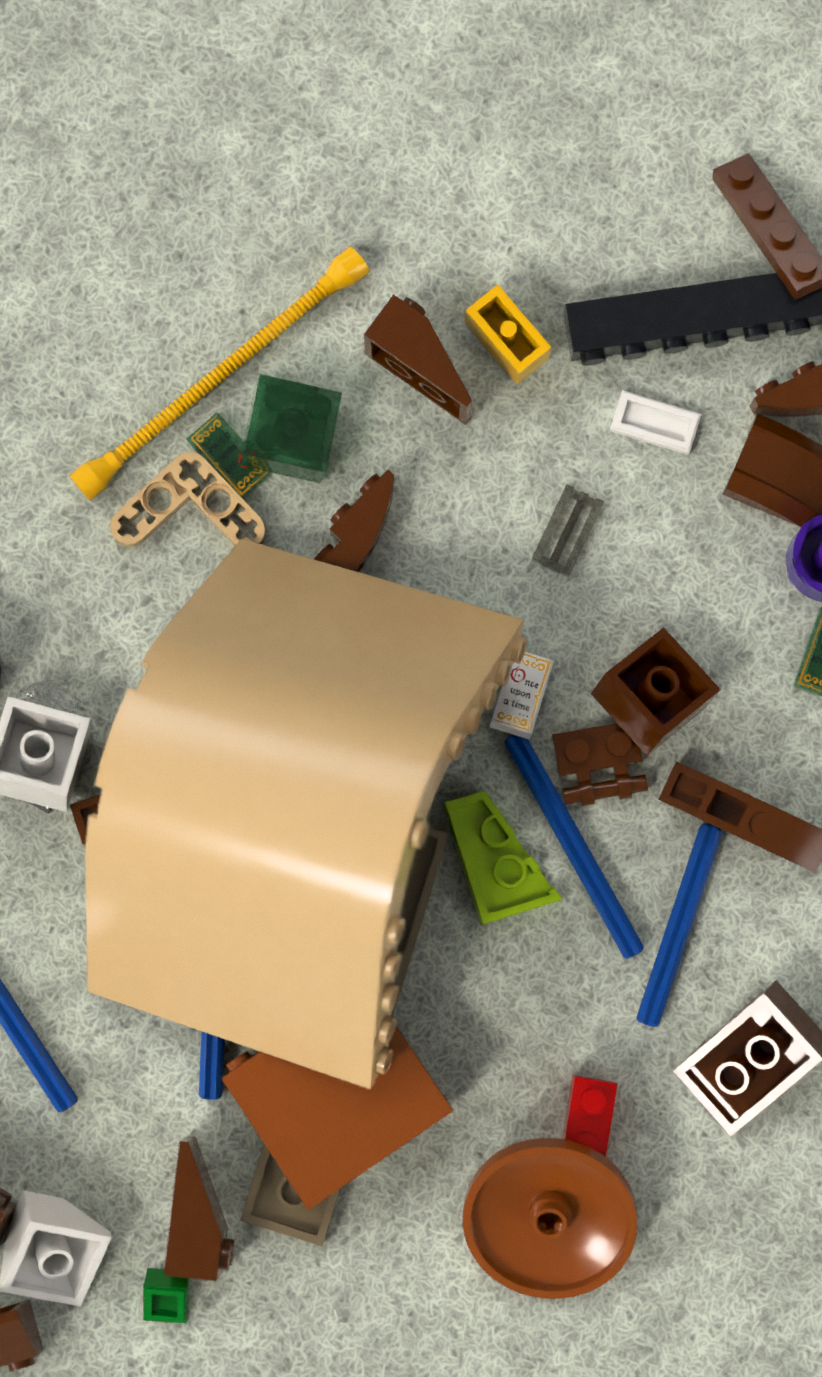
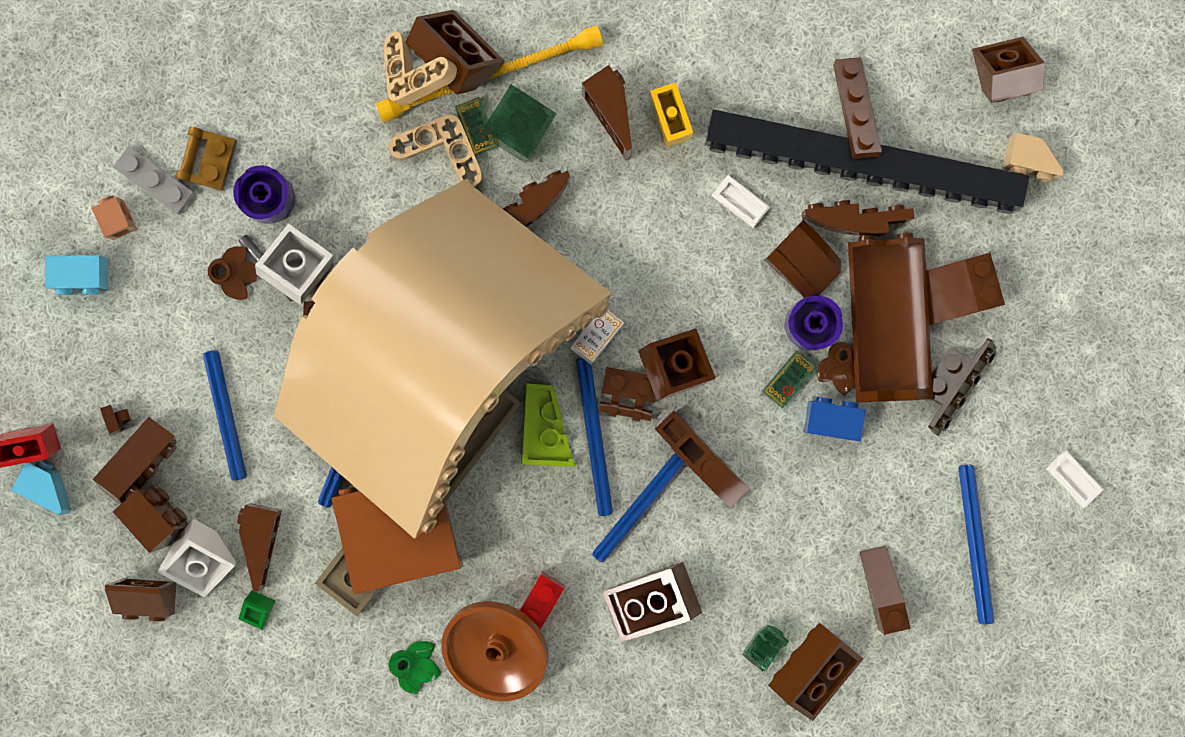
camera: 20 degrees right, 5 degrees up
reddish brown slope [164,1136,235,1281] -> none
clear smoke tile [531,484,604,578] -> none
none -> reddish brown slope [237,503,282,592]
none -> tan beam [384,32,457,106]
none -> green plate [388,641,441,694]
none -> reddish brown slope [405,10,505,95]

